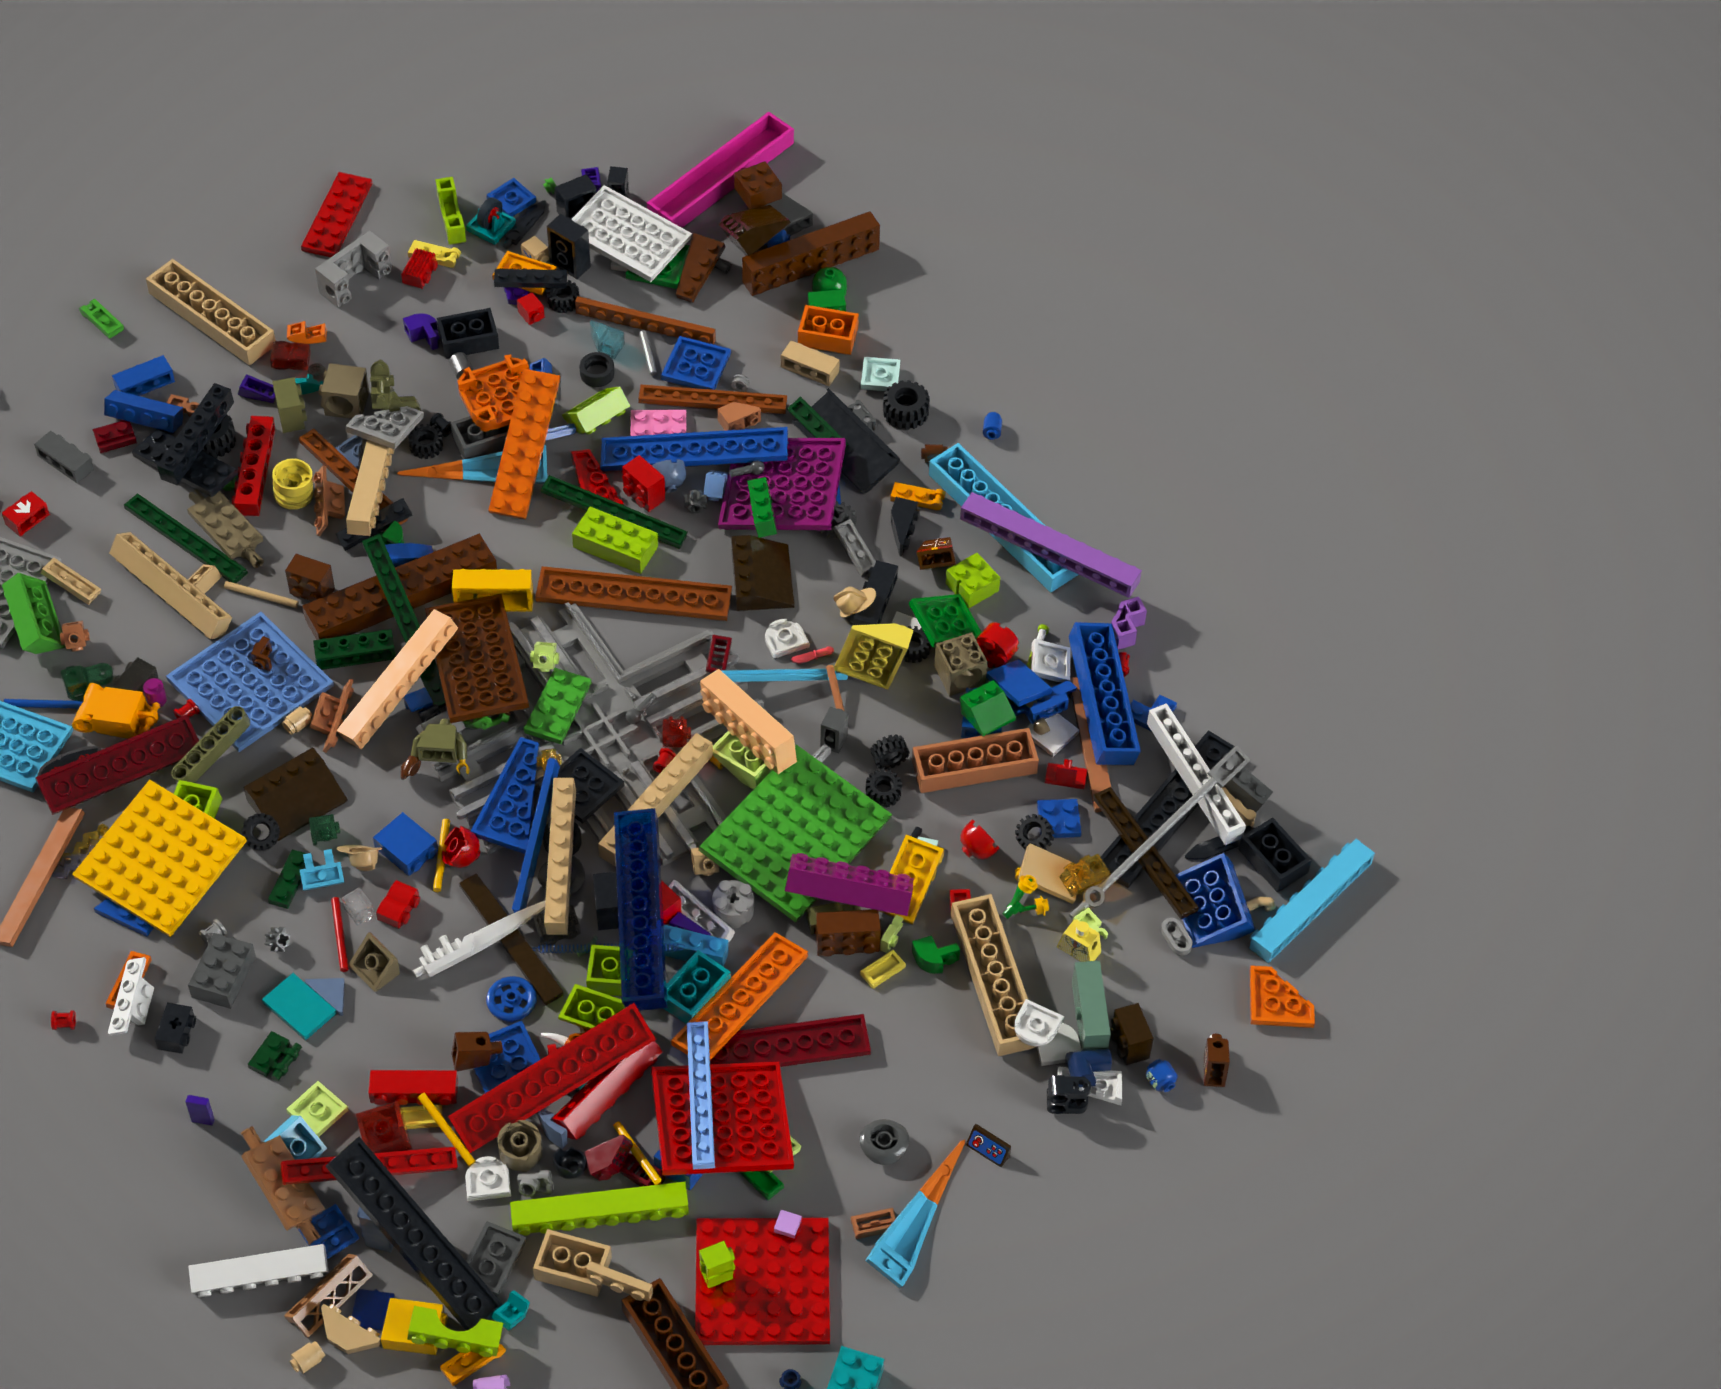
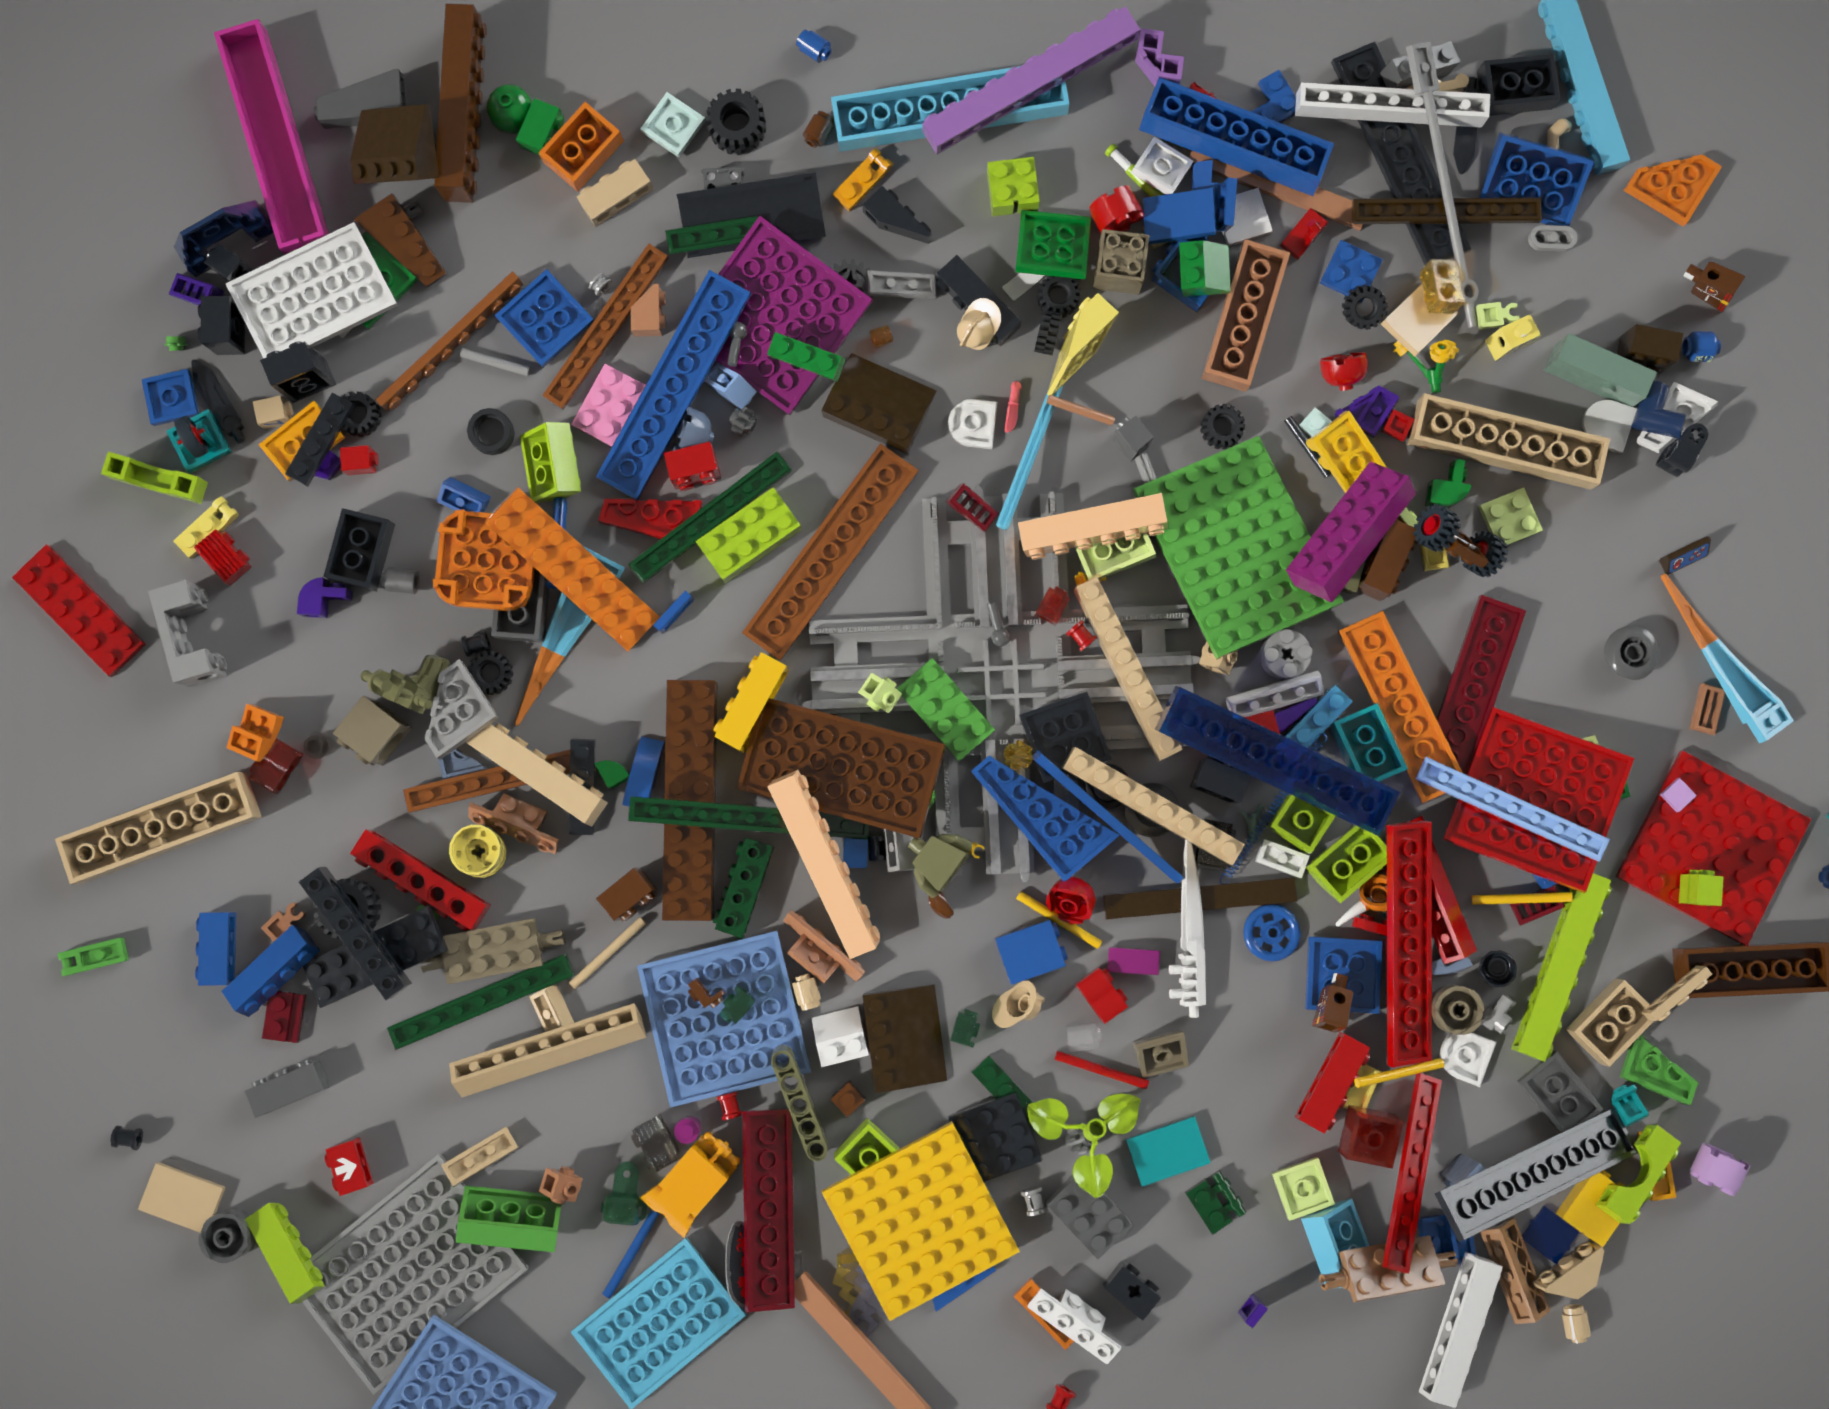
camera: 55 degrees left, 30 degrees up
dark purple slope [238,374,276,403] -> none
black tyre [242,813,280,851] -> none
olive brick [272,377,307,433] -> none
teal slope [295,374,324,395] -> none
medium azure plate [300,849,344,891] -> none
sand blue tile [305,978,345,1016] -> none
dark red slope [585,1134,633,1181] -> none
clear light blue slope [590,320,625,359] -> none
reddish brown brick [734,161,782,209] -> none
black tyre [871,734,910,769] -> none
reddish brown torso [917,537,956,570] -> none
white tile [1014,999,1064,1046] -> none
dark tan hinge [1033,717,1050,735] -> none
none -> dark blue wedge [174,200,274,277]
none -> blue tile [653,590,694,634]
none -> clear green brick [719,984,757,1024]
none -> white slope [812,1006,870,1067]
none -> reddish brown brick [831,1080,866,1117]
none -> clear orange hose [869,325,893,348]
none -> black plate [948,1091,1043,1182]
none -> lime plant [1027,1094,1141,1198]
none -> magenta slope [1107,947,1160,975]
none -> white plate [1255,839,1309,878]
none -> dark purple wing [1335,385,1399,438]
none -> black plate [1413,504,1508,577]
none -> yellowish green plate [1478,487,1543,545]
none -> bright green wing [1619,1035,1698,1105]

